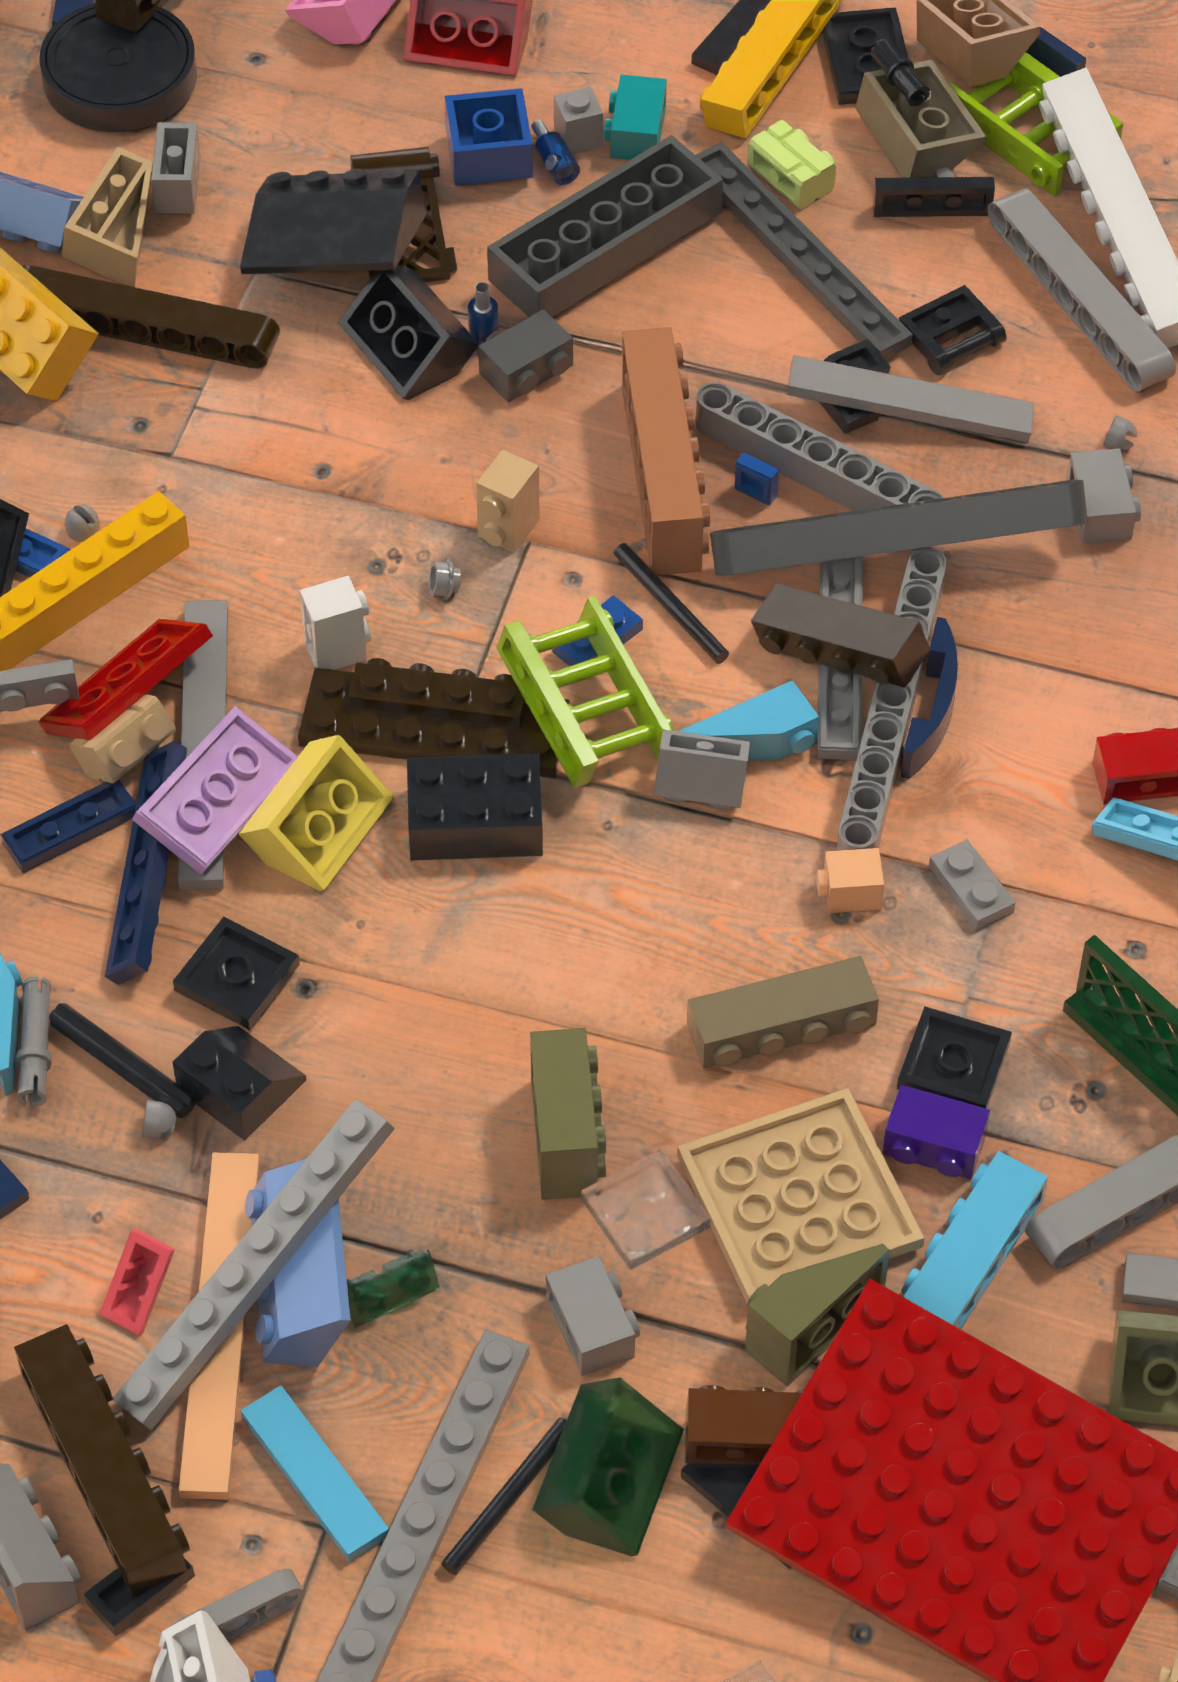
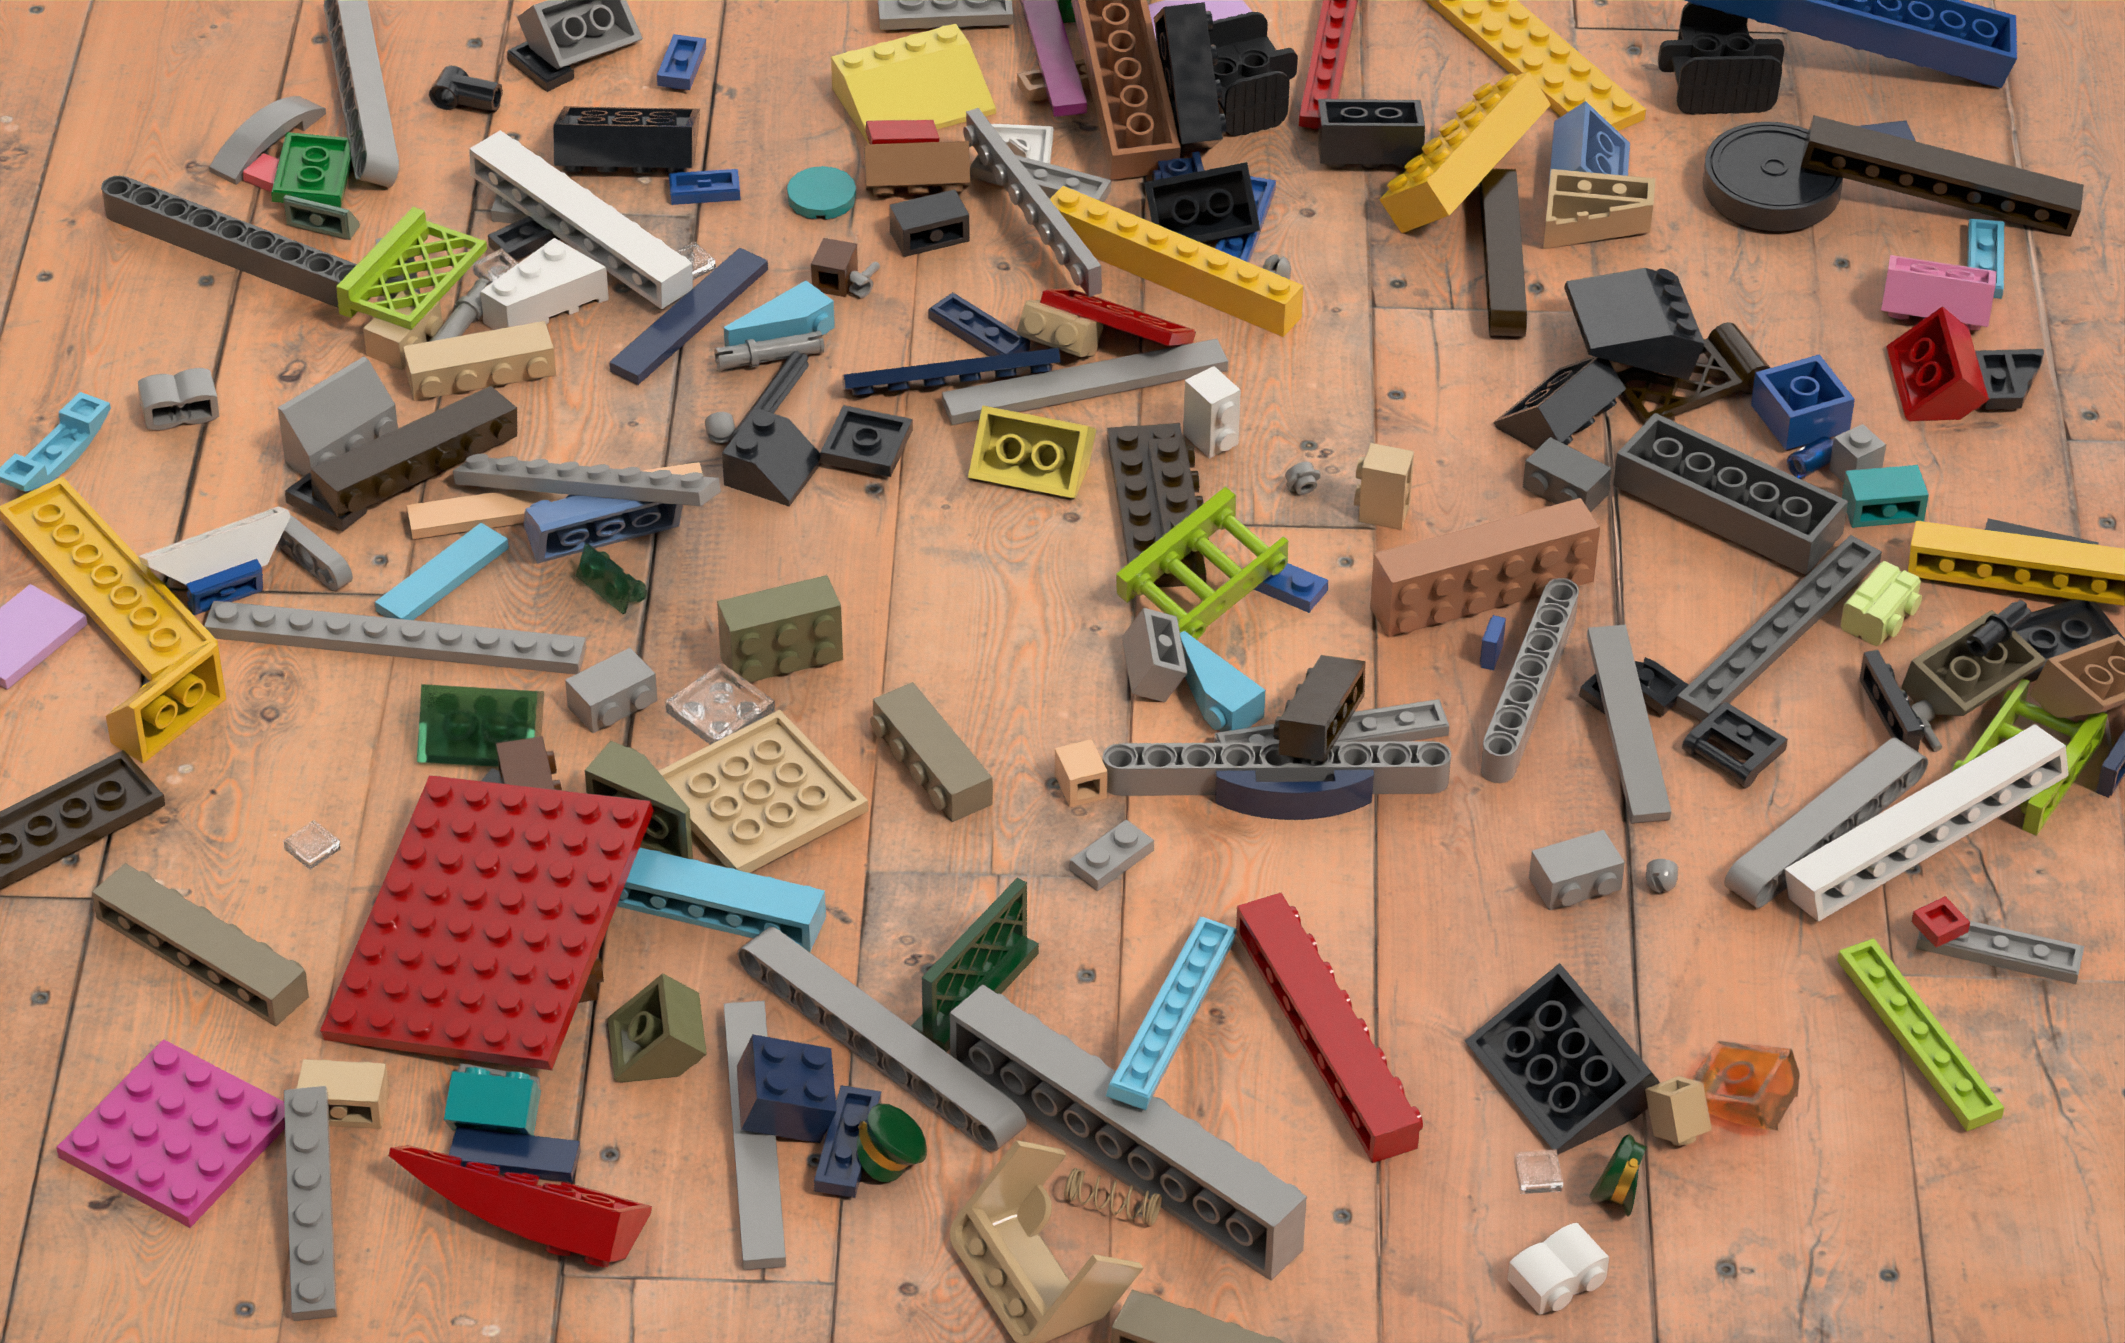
camera: 75 degrees right, 10 degrees down
coral slope [99,1228,175,1335] -> none
lavender tile [132,706,298,875] -> none
light grey brick [151,122,201,214] -> none
black brick [407,753,543,861] -> none
black bar [441,1417,574,1575] -> none
clear blue piece [468,282,500,350] -> none
black bar [614,543,729,664] -> none
dark grey beam [710,480,1088,576] -> none
dark purple brick [882,1085,990,1179] -> none
black plate [897,1006,1012,1109] -> none

